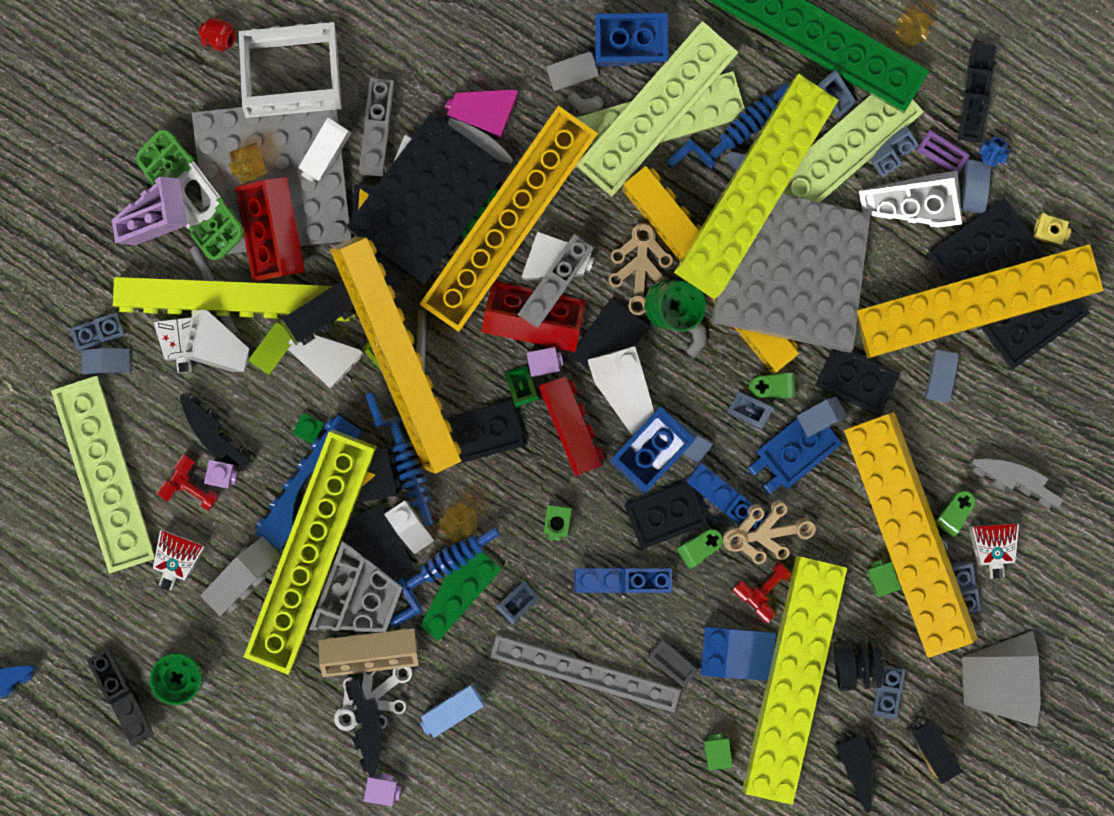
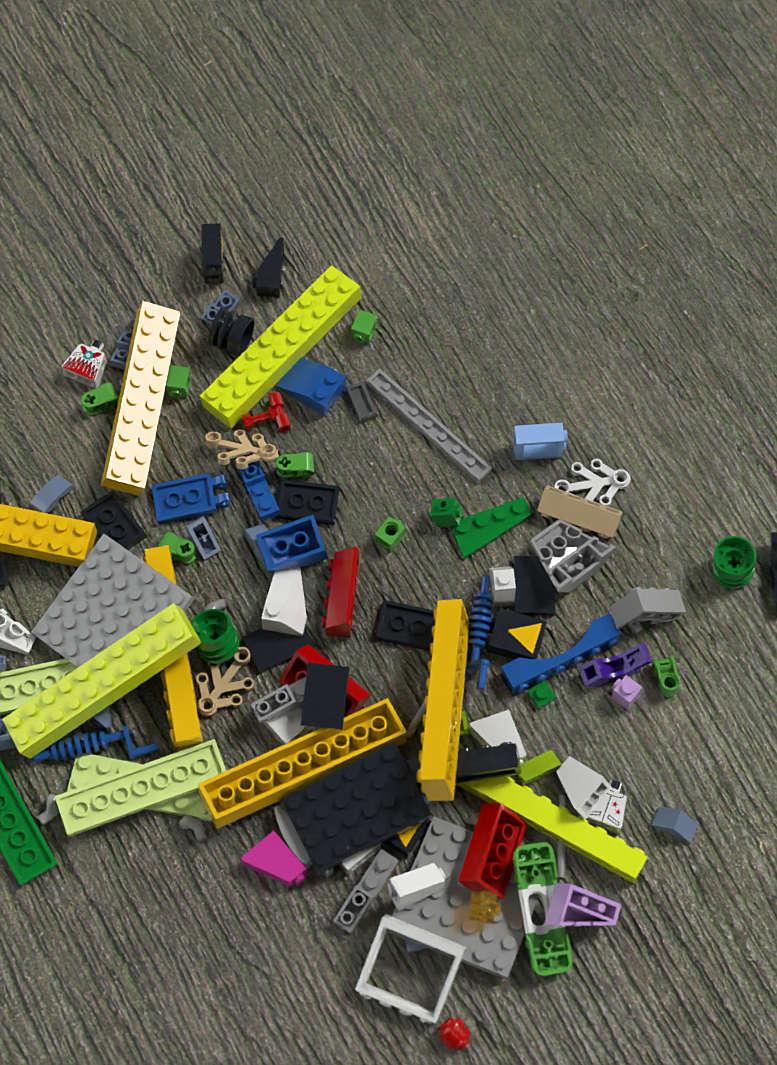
camera: 150 degrees left, 20 degrees down
yellowish green plate [51,376,155,574] -> none
sand blue slope [70,313,124,352] -> none
torso [153,530,207,590] -> none
red bar [156,454,219,512] -> none
black slope [180,393,253,470] -> none
neon yellow brick [244,429,377,675] -> none
black slope [346,677,382,777] -> none
lavender brick [364,773,401,806] -> none
blue piece [389,527,500,628] -> none
clear yellow brick [439,502,477,543] -> none
sand blue slope [496,581,540,625] -> none
green slope [504,365,539,408] -> none
lavender brick [527,347,563,378] -> none
light grey slope [546,51,599,92] -> none
blue slope [574,568,672,593] -> none
blue slope [595,13,668,67] -> none
sand blue slope [796,397,848,438] -> none
light grey wedge [962,630,1041,727] -> none
light grey slope [968,459,1063,509] -> none
none -> light grey arm [37,794,59,825]
none -> black tile [301,662,350,730]
none -> green brick [430,498,463,527]
none -> dark purple arch [579,643,652,686]
none -> bright green piece [652,656,680,698]

